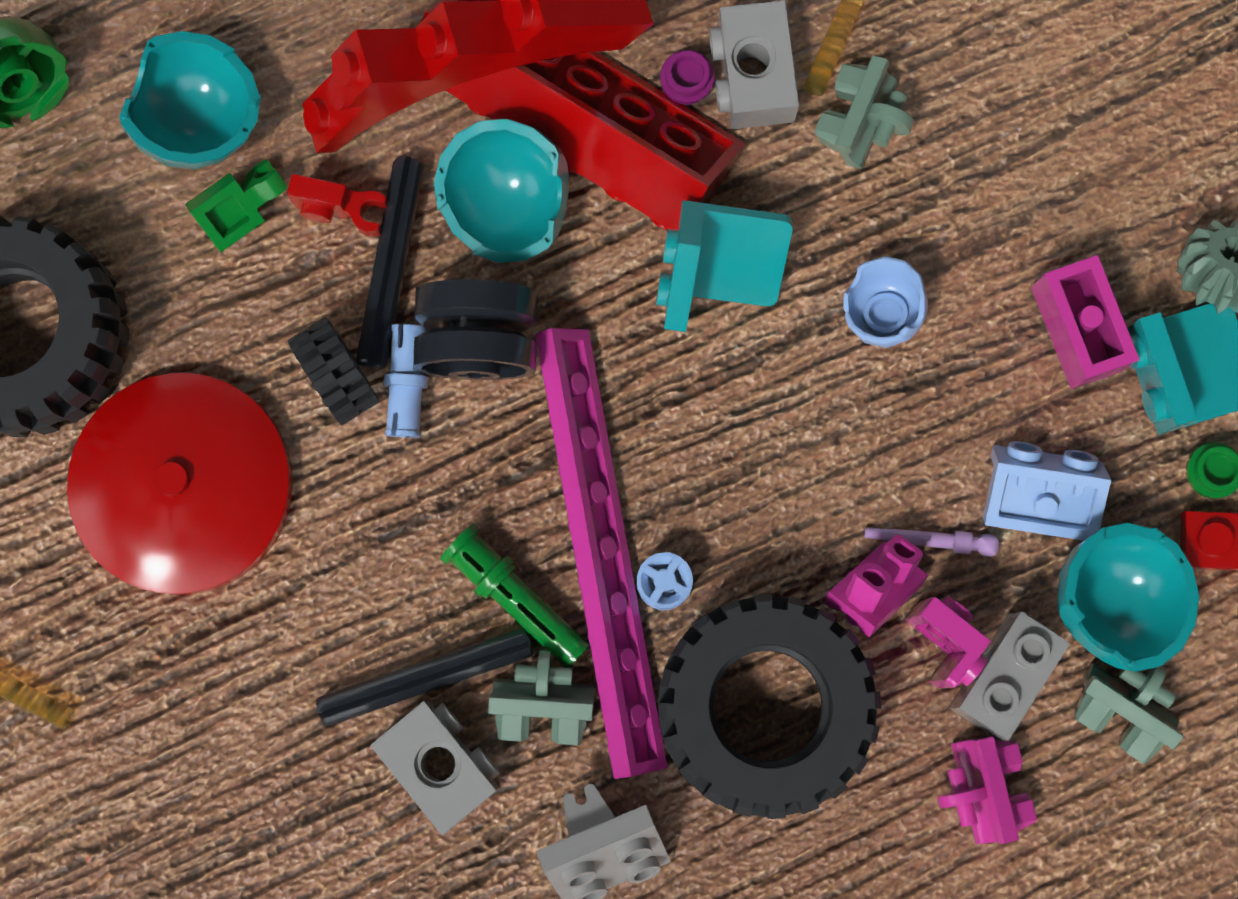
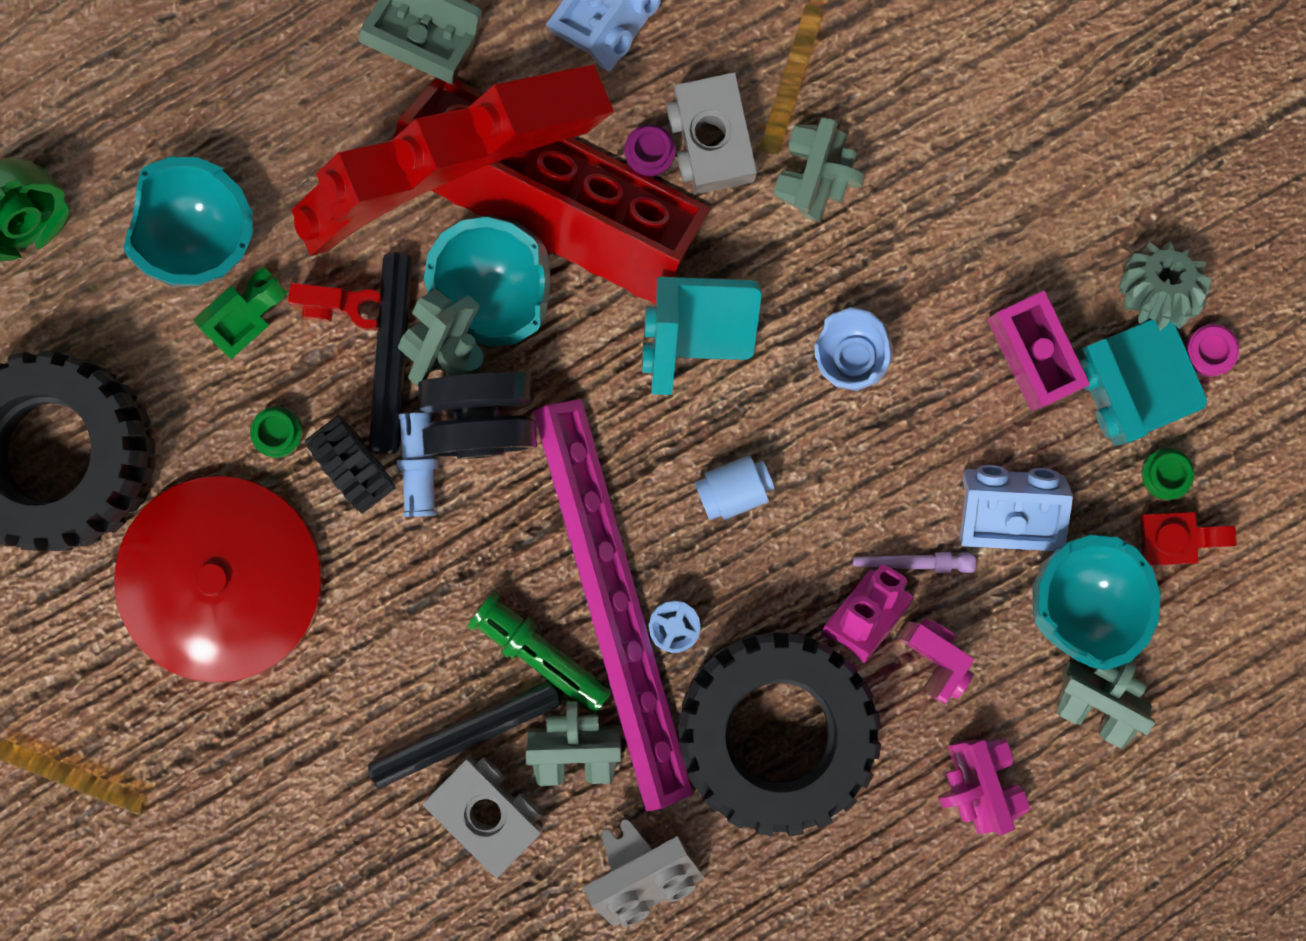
camera: 15 degrees left, 5 degrees up
light grey brick [948,611,1070,741] -> none
none -> green plate [250,407,303,458]
none -> sand green hips [398,289,484,386]
none -> light blue brick [694,455,775,521]

